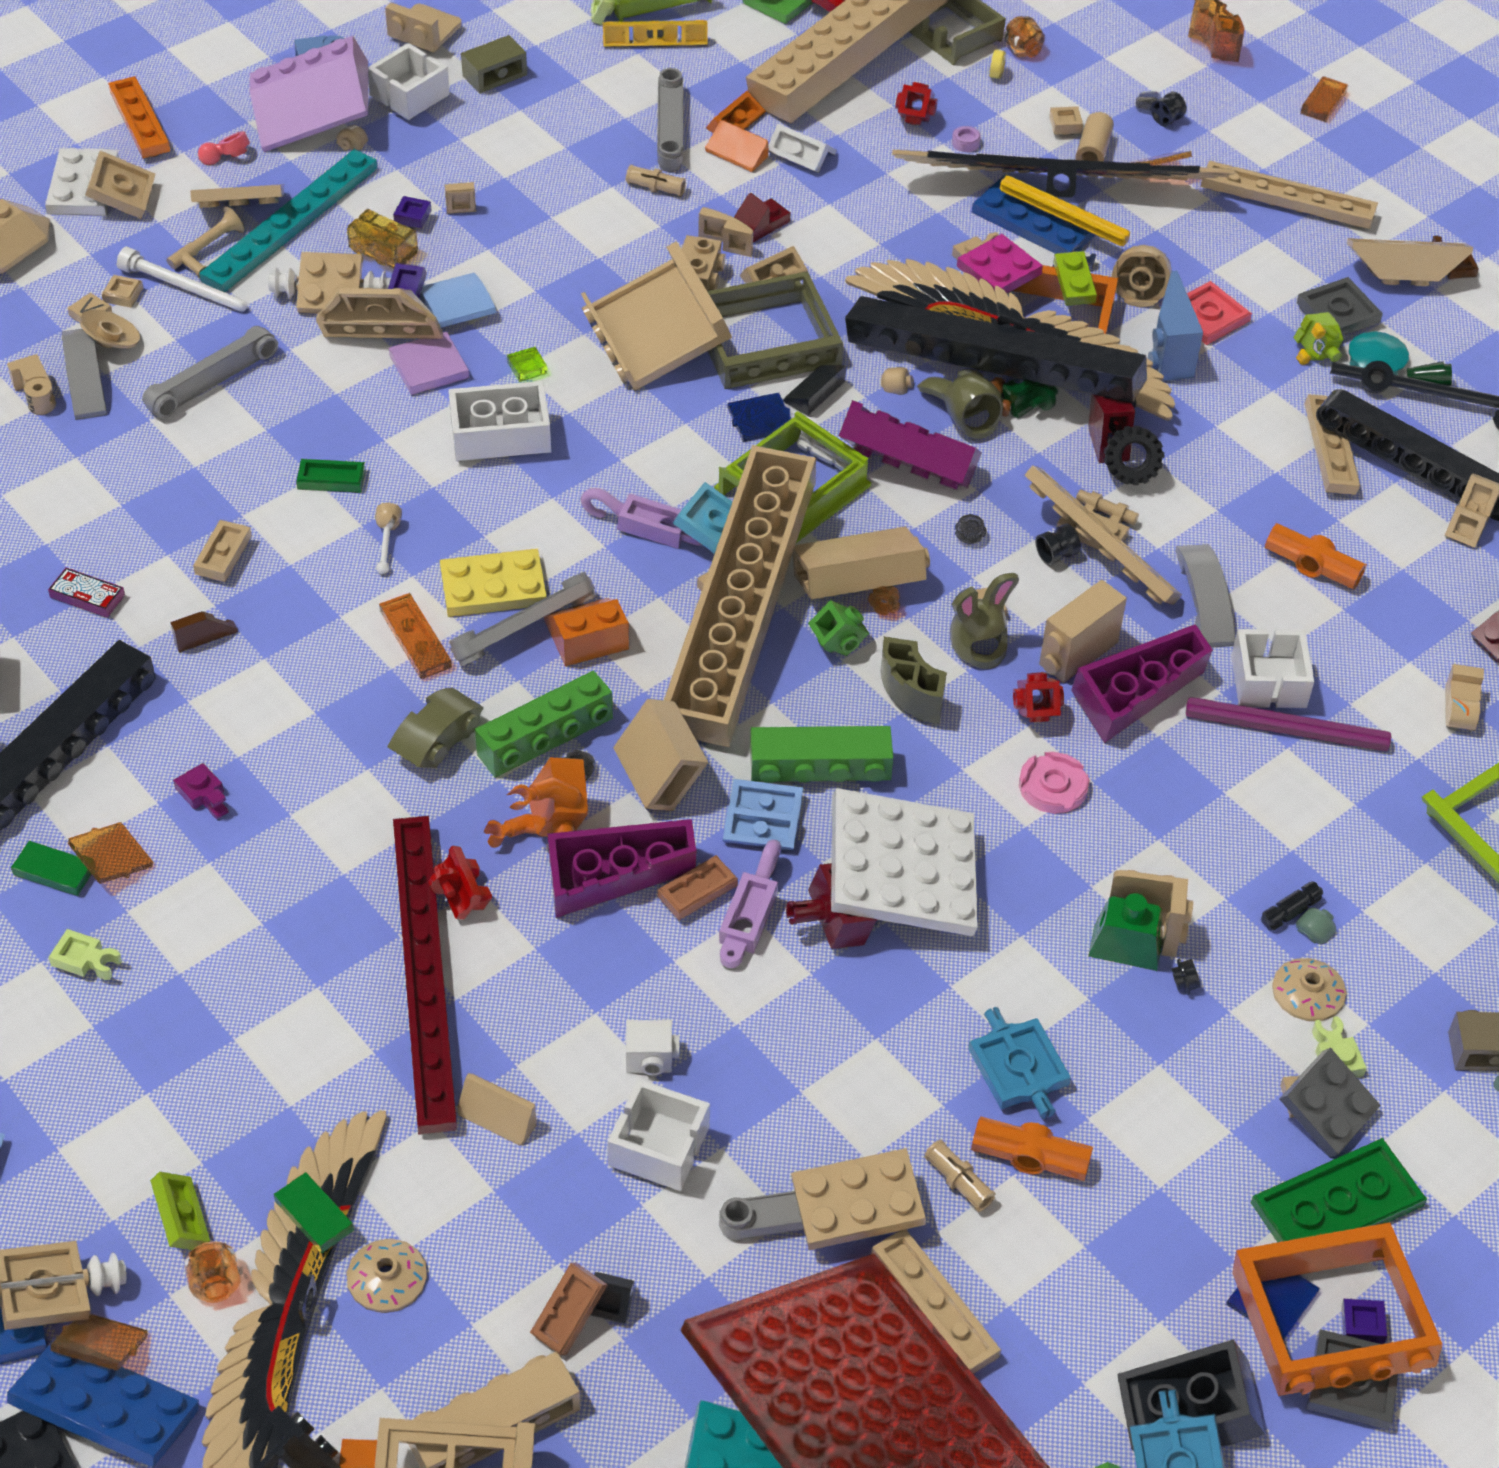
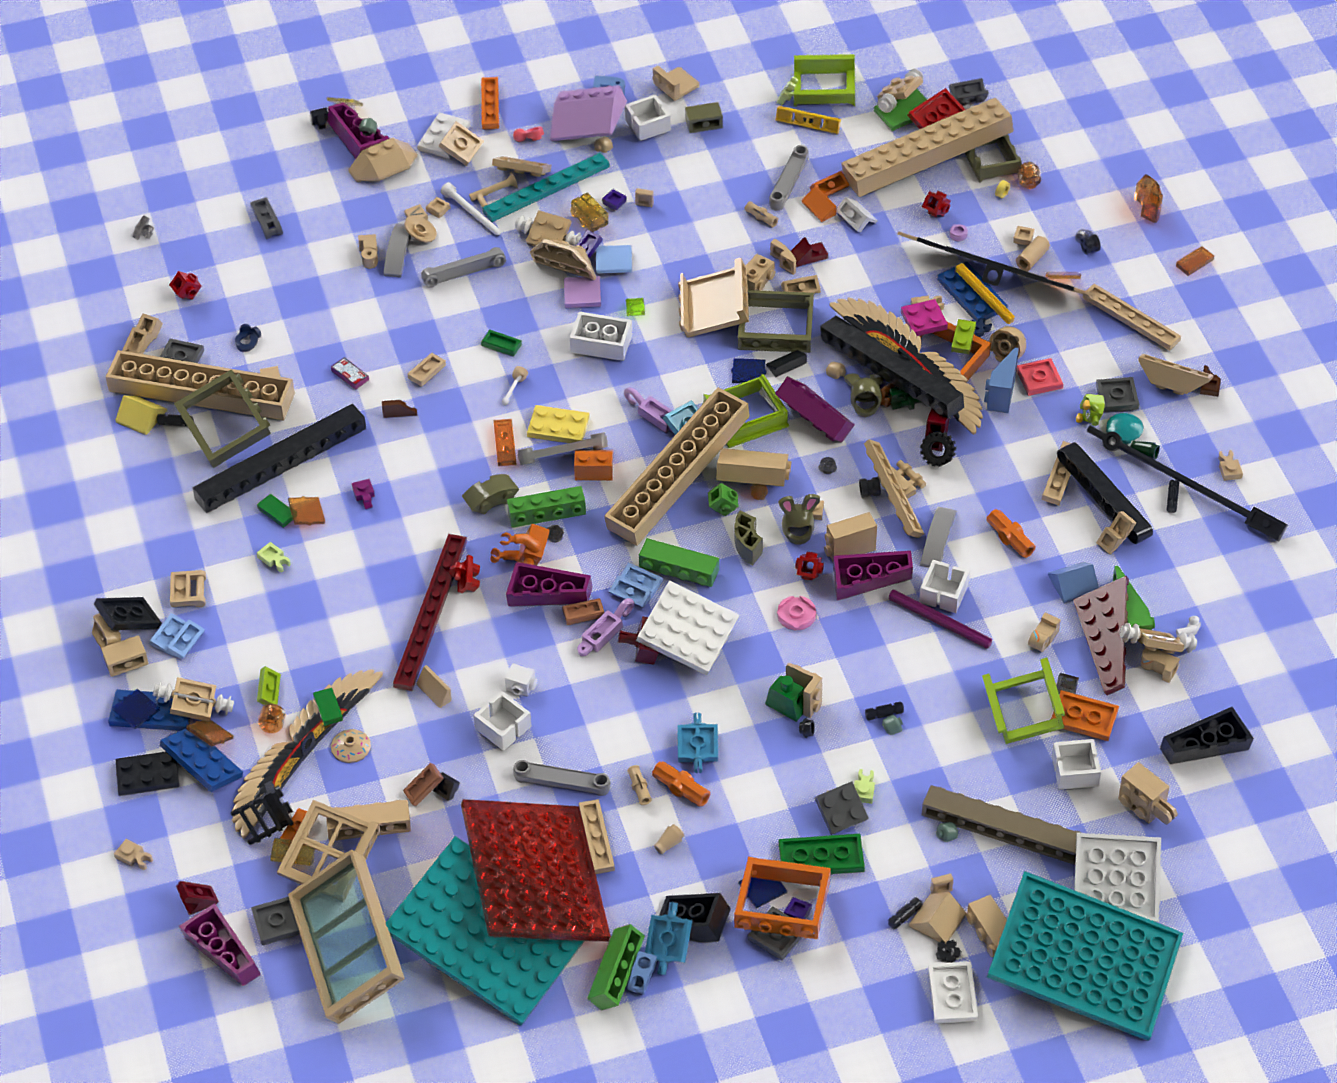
camera: 25 degrees right, 0 degrees up
tan brick [613,699,709,811] -> none
tan plate [791,1148,926,1250] -> none
tan dish [1272,958,1347,1021] -> none
none -> tan cone [654,824,684,854]
none -> medium blue slope [1048,562,1099,603]

